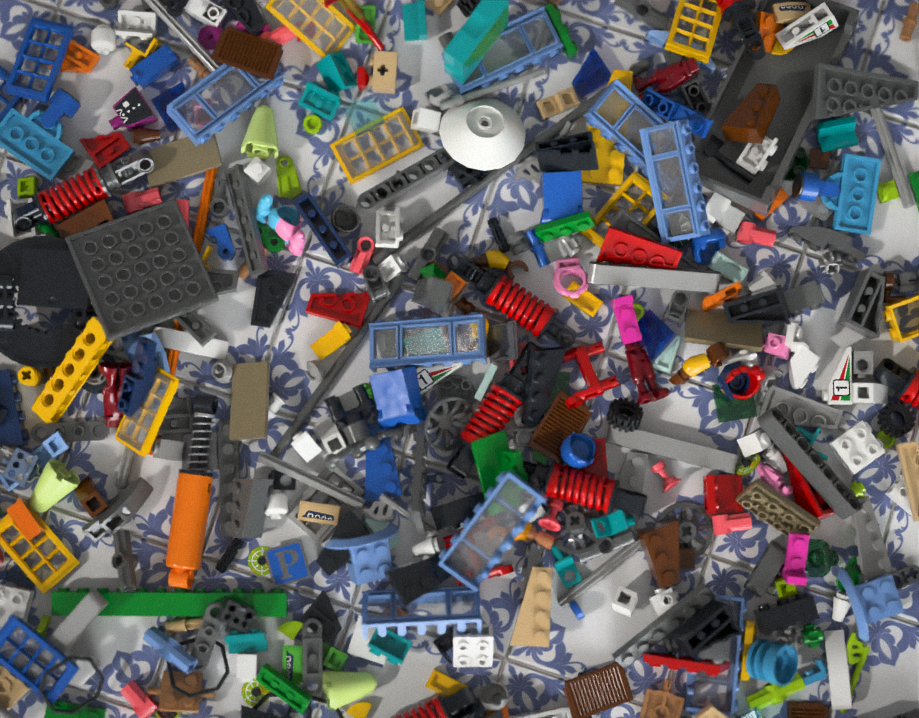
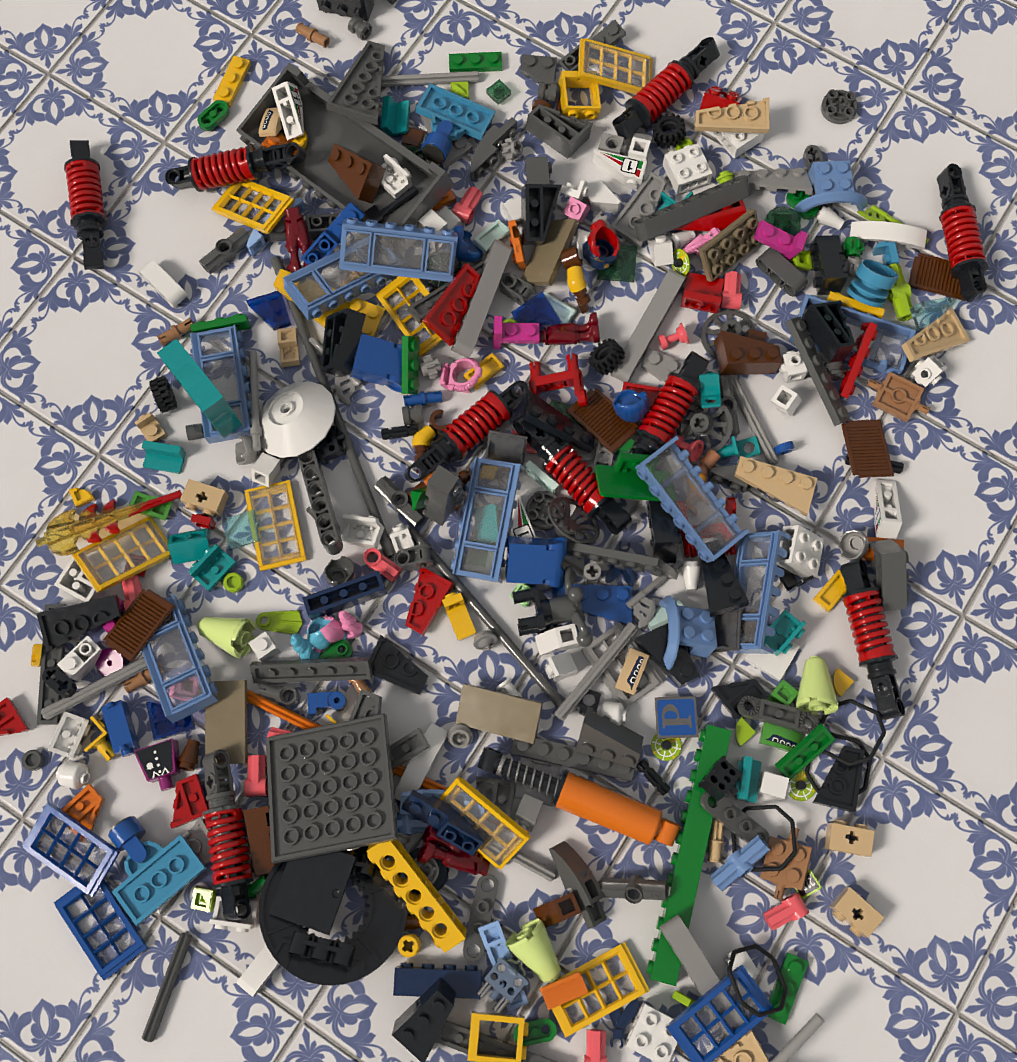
camera: 70 degrees left, 10 degrees down
none -> clear green plate [486,79,511,105]
none -> light grey bush [583,563,601,584]
none -> flat silver piece [712,610,741,653]

